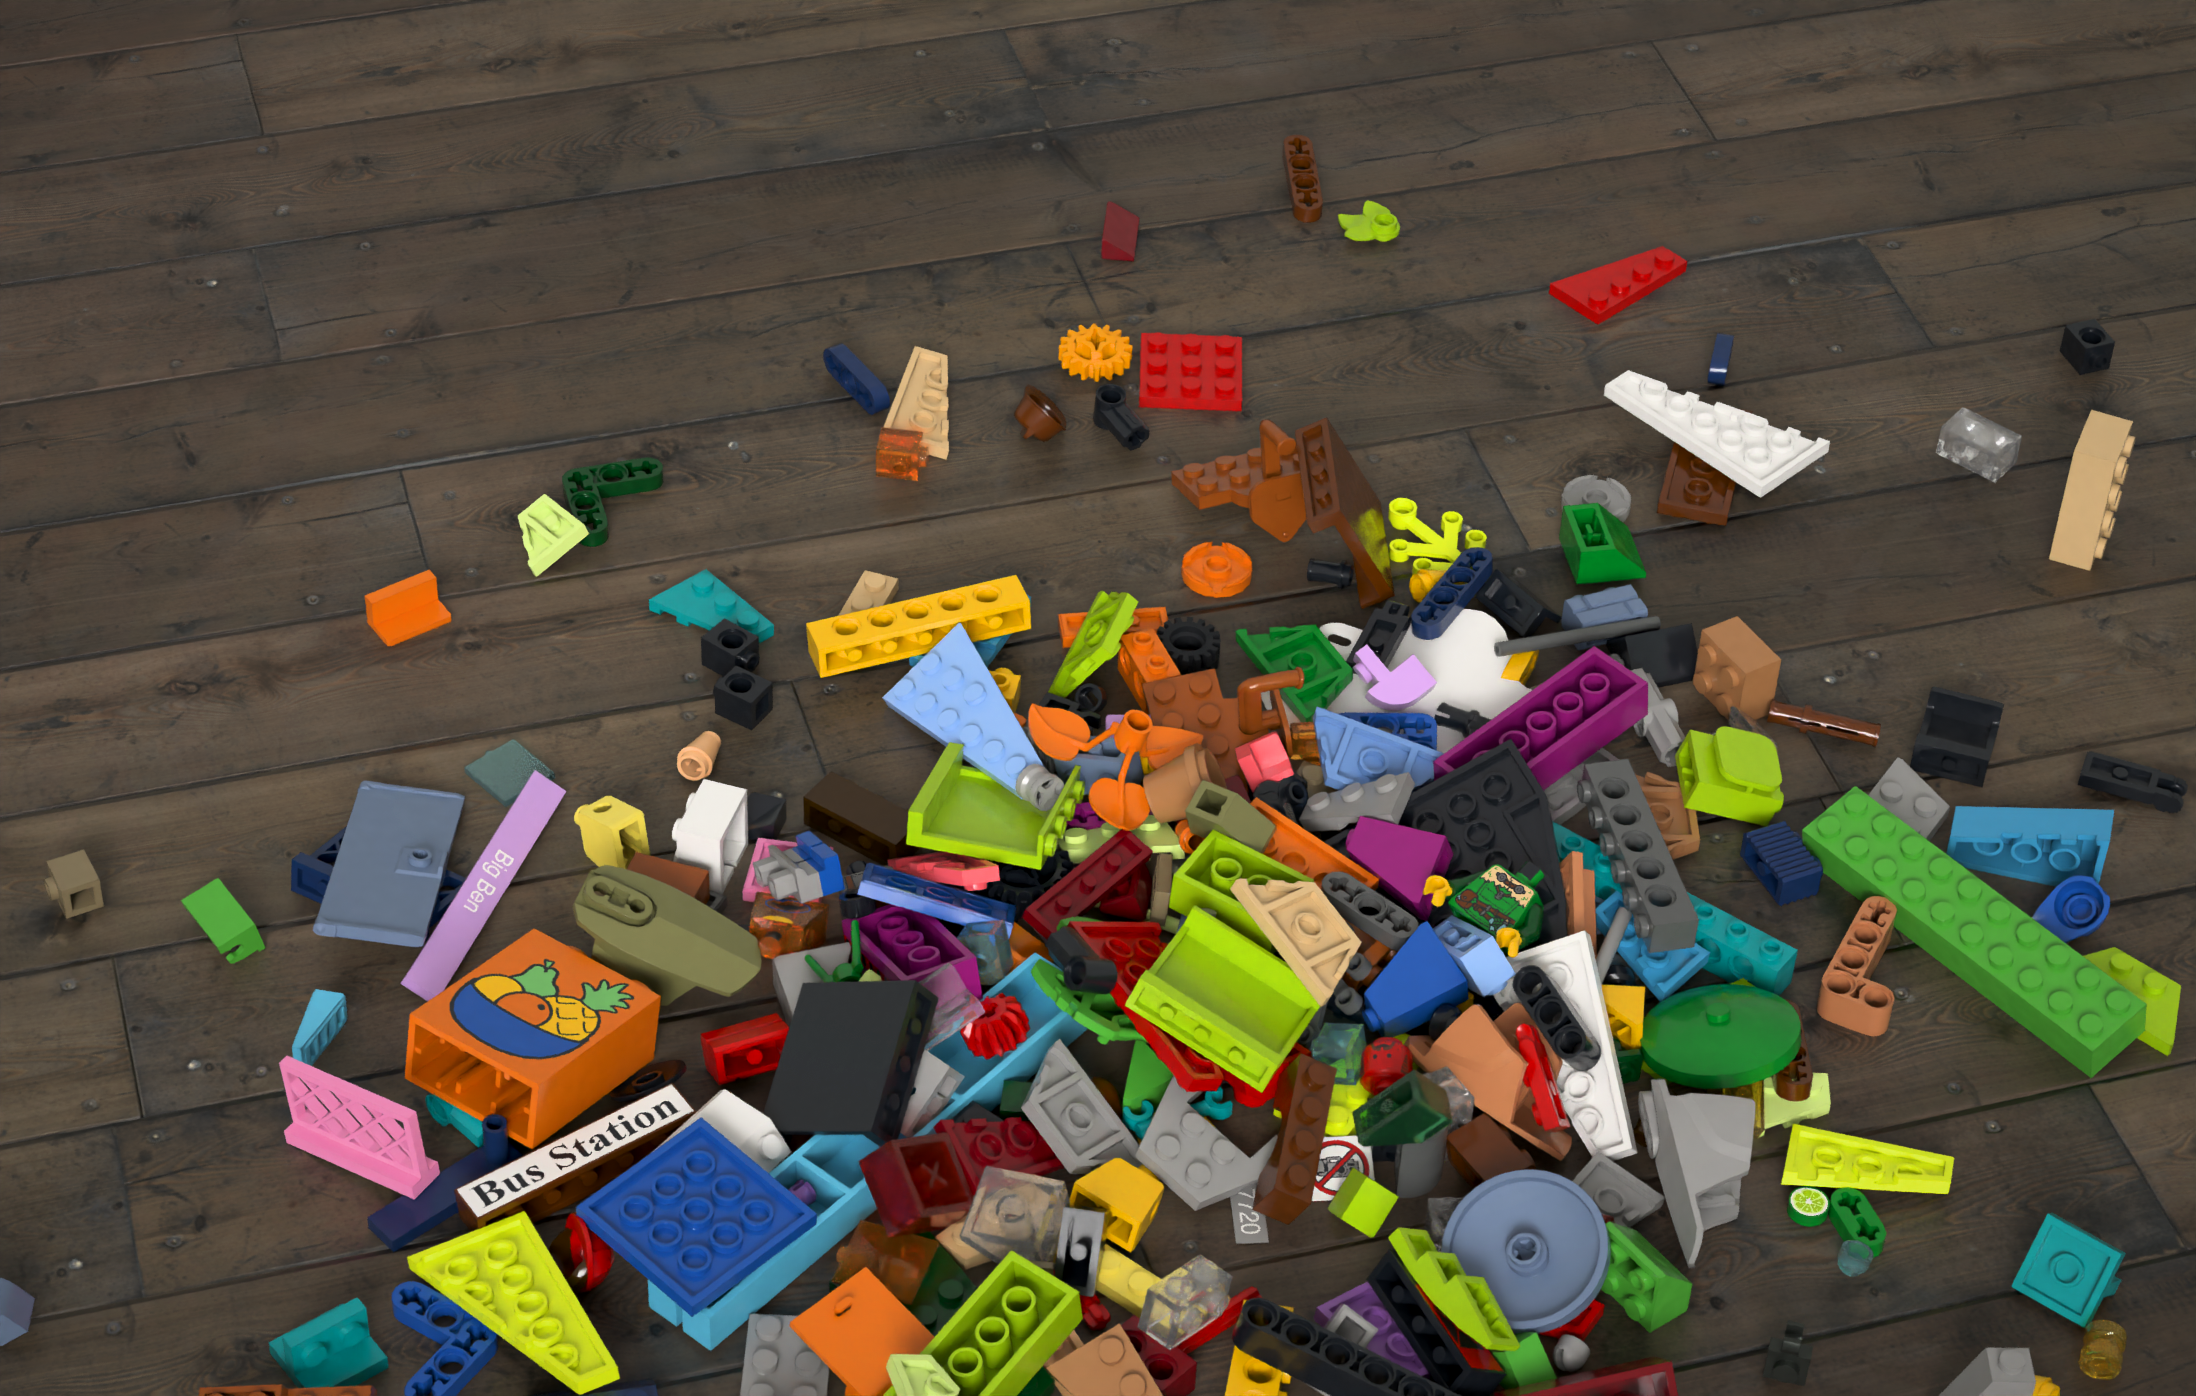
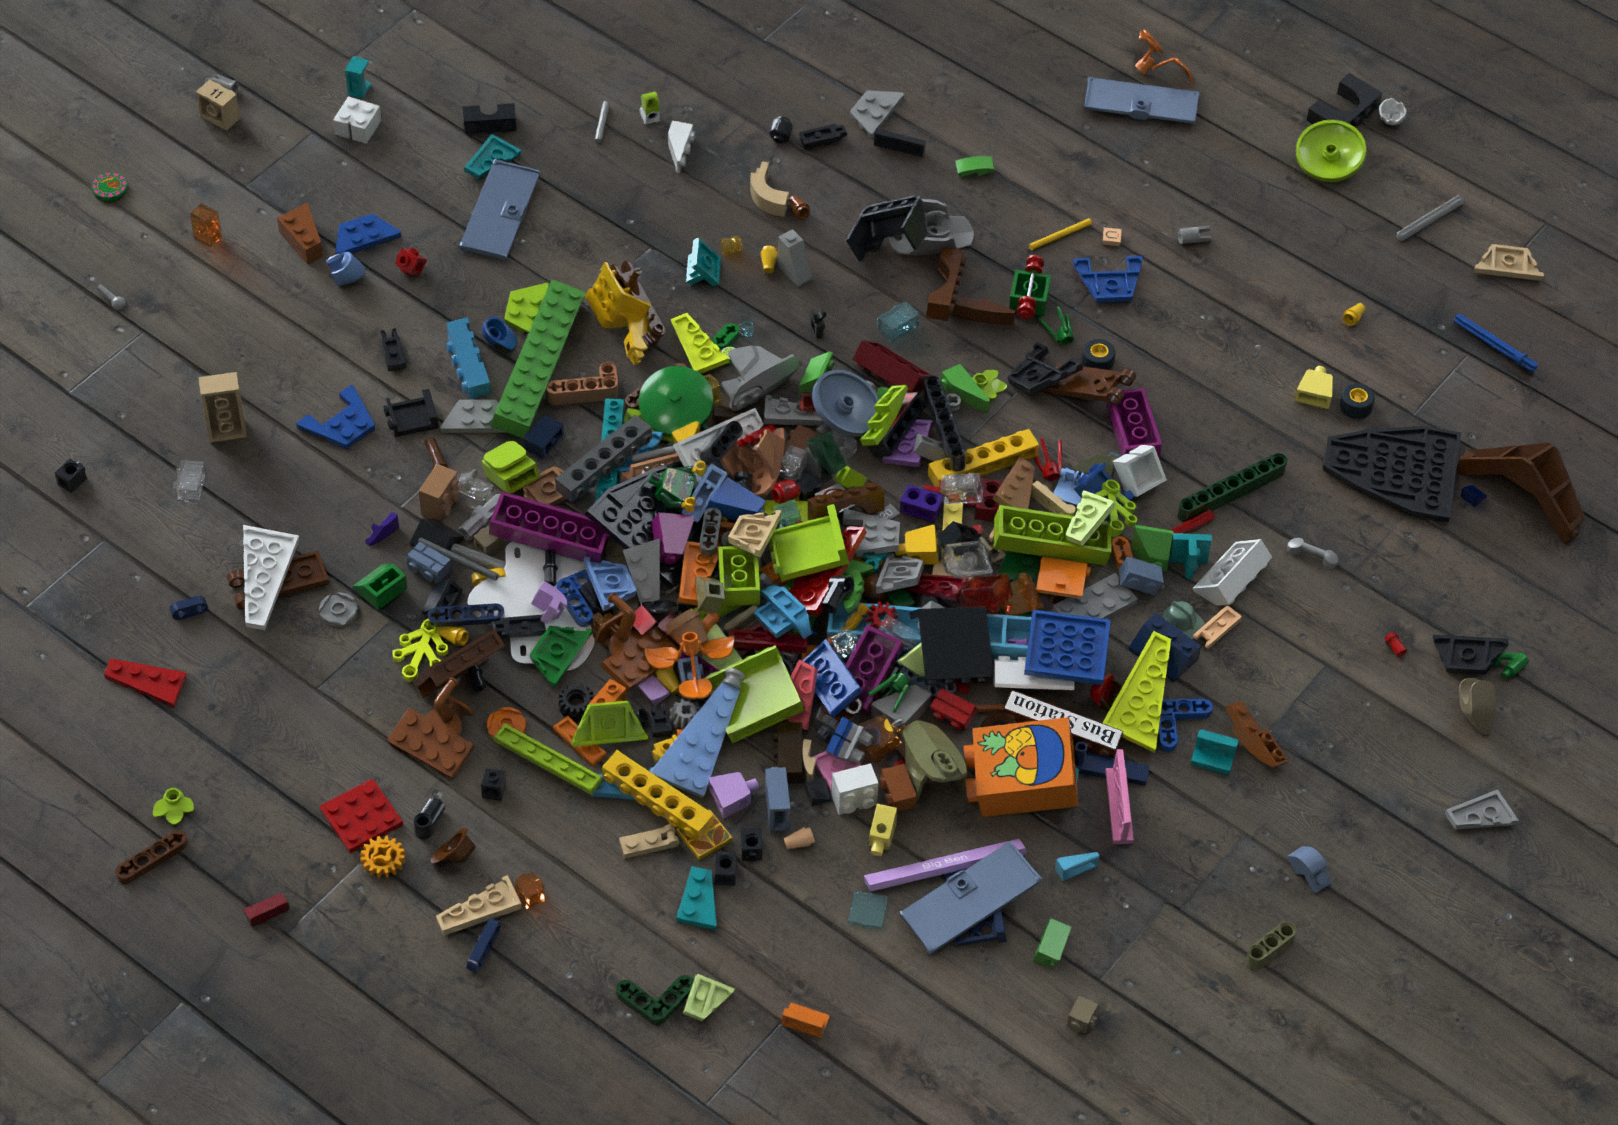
camera: 125 degrees left, 10 degrees up
none -> blue wing [296,384,375,449]
none -> dark purple slope [365,512,399,546]
none -> black brick [481,768,506,801]
none -> lime tile [493,724,603,795]
none -> yellow piece [585,260,665,365]
none -> tile [676,809,733,860]
none -> lavender torso [708,772,759,819]
none -> dark azure plate [753,585,812,639]
none -> sand blue brick [765,767,790,832]
none -> tan slope [802,739,816,782]
none -> yellow axle [840,603,869,631]
none -> dark purple brick [899,484,943,523]

